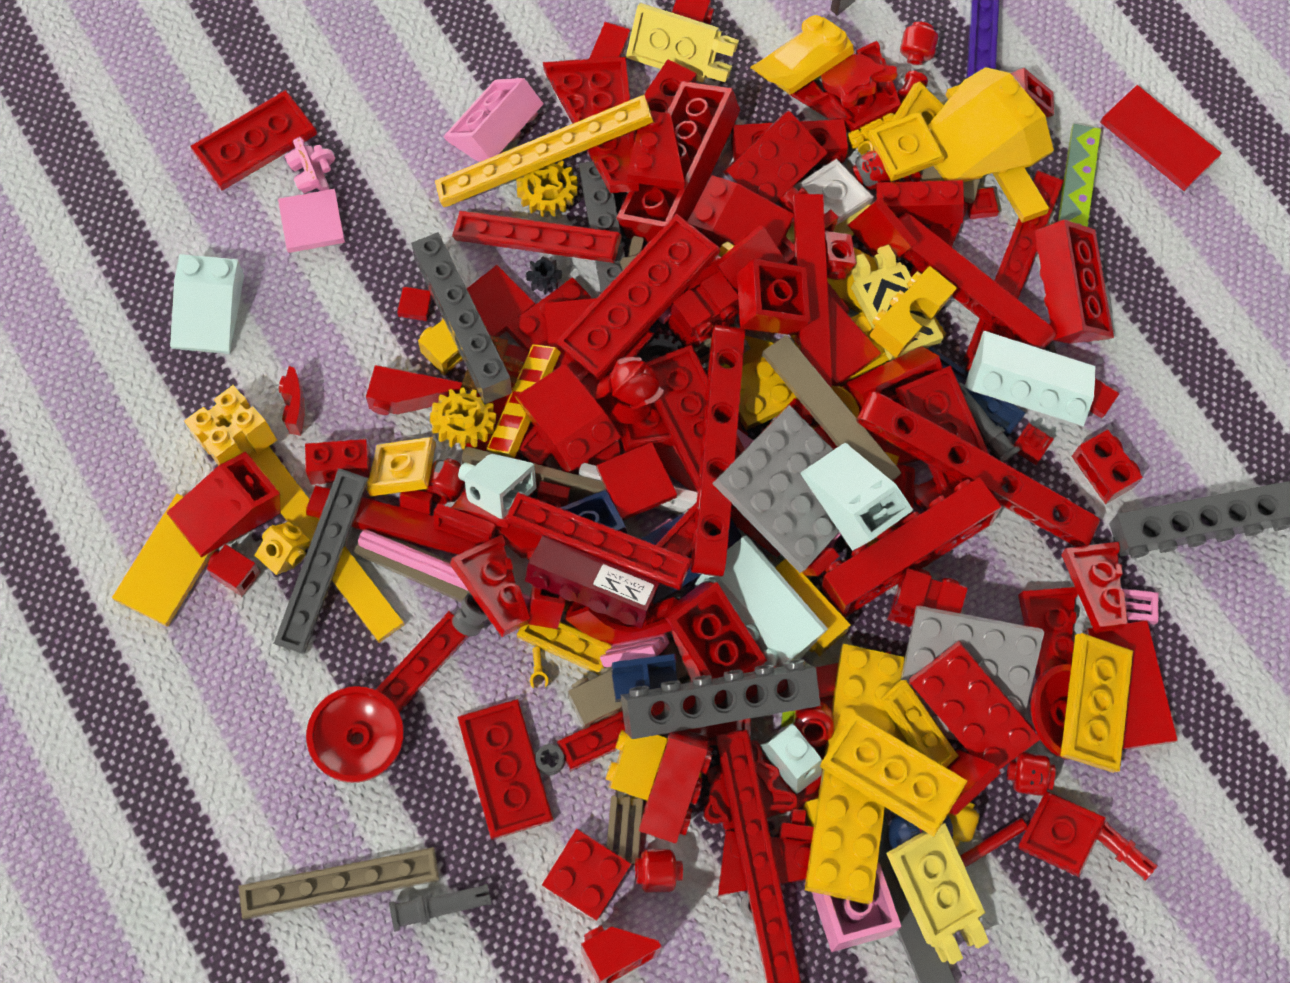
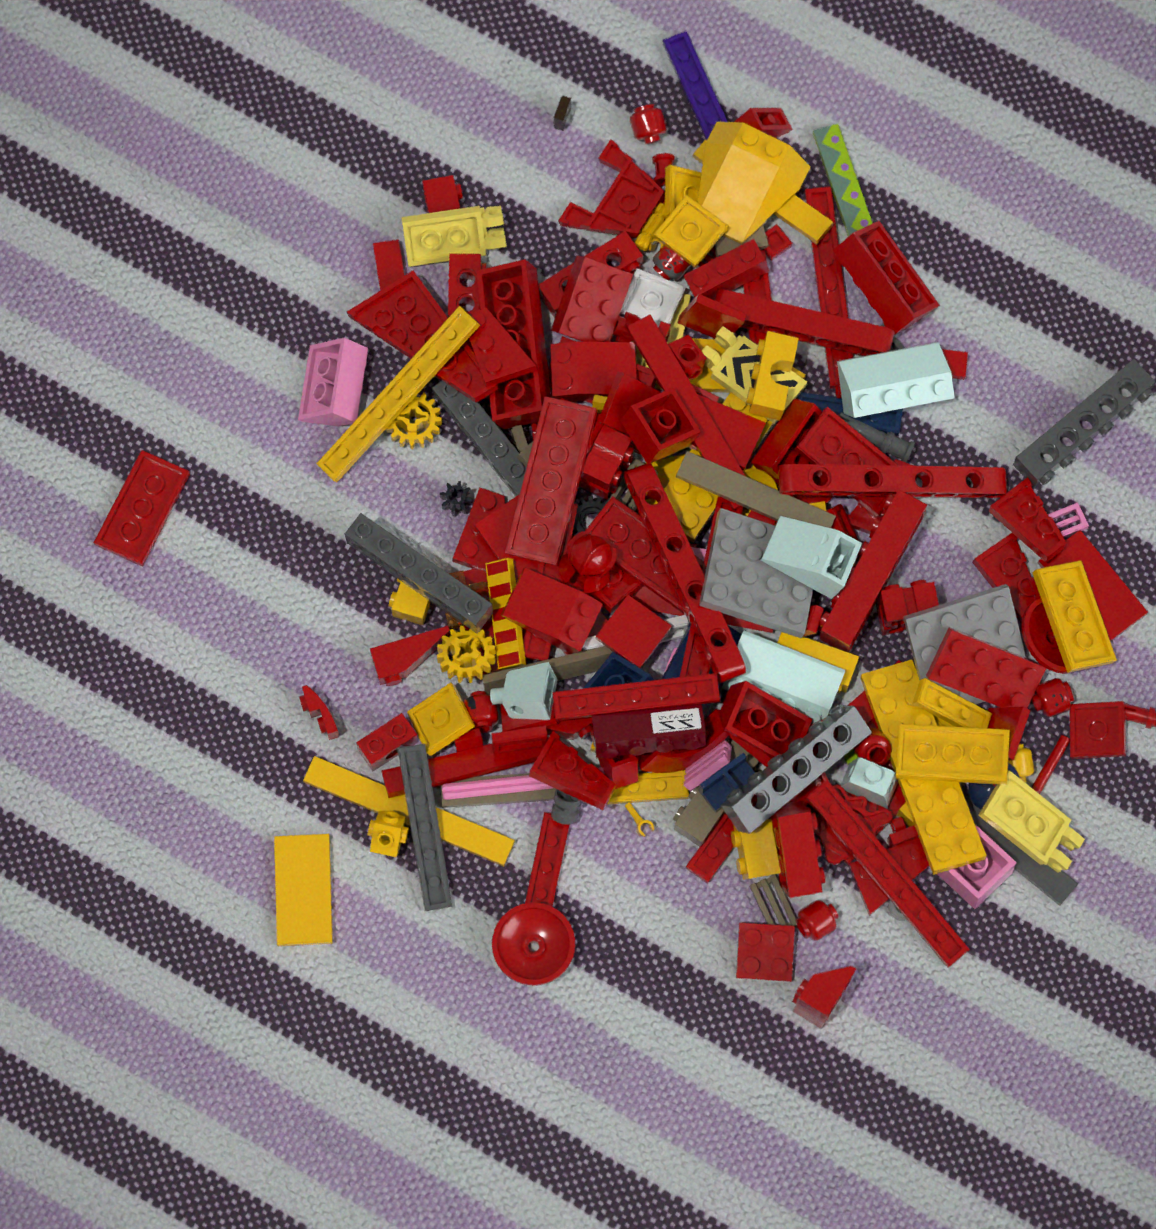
camera: 25 degrees left, 5 degrees up
red slope [167,451,281,557] -> none
light aqua slope [170,254,244,354] -> none
yellow brick [184,385,277,466] -> none
red brick [206,544,261,597] -> none
dark tan tile [238,847,440,920] -> none
bright pink tile [278,189,345,253] -> none
bright pink hips [285,137,335,194] -> none
dark grey pin [389,884,491,932] -> none
red tile [397,287,432,321] -> none
red tile [452,211,622,263] -> none
red tile [457,699,554,840] -> none
red tile [466,265,535,341] -> none
dark grey bush [535,744,564,776] -> none
red tile [537,481,570,508] -> none
yellow slope [750,15,854,95] -> none
red tile [821,54,898,108] -> none
red tile [1014,423,1054,465] -> none
red brick [1071,429,1143,505] -> none
red tile [1100,85,1222,192] -> none

